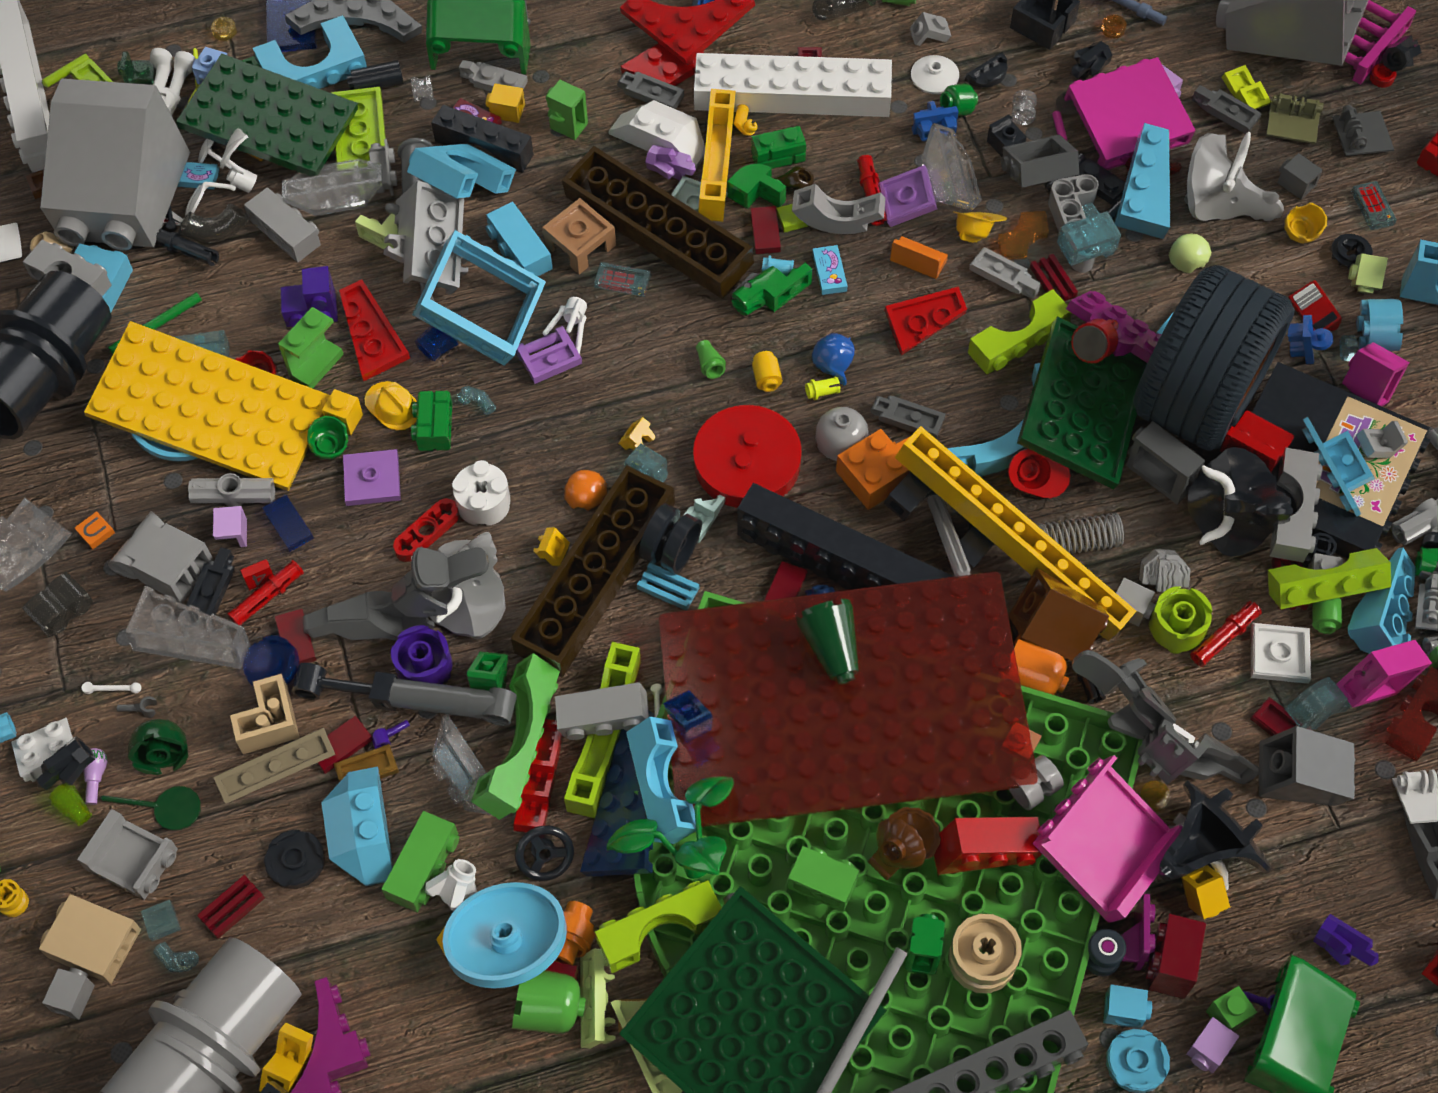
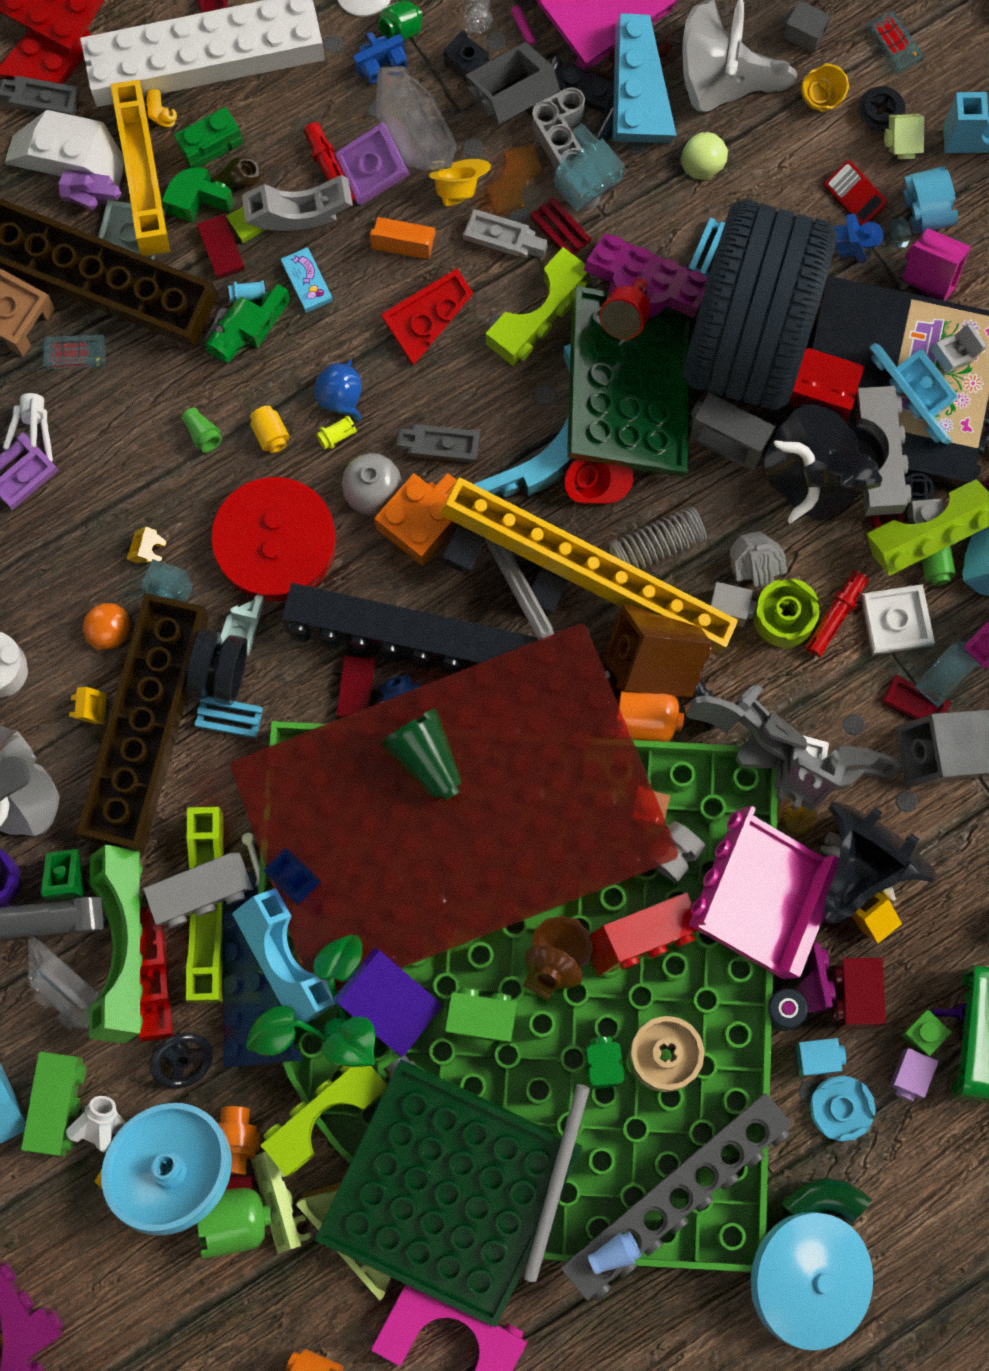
camera: 15 degrees left, 15 degrees up
none -> dark purple tile [333,947,443,1057]

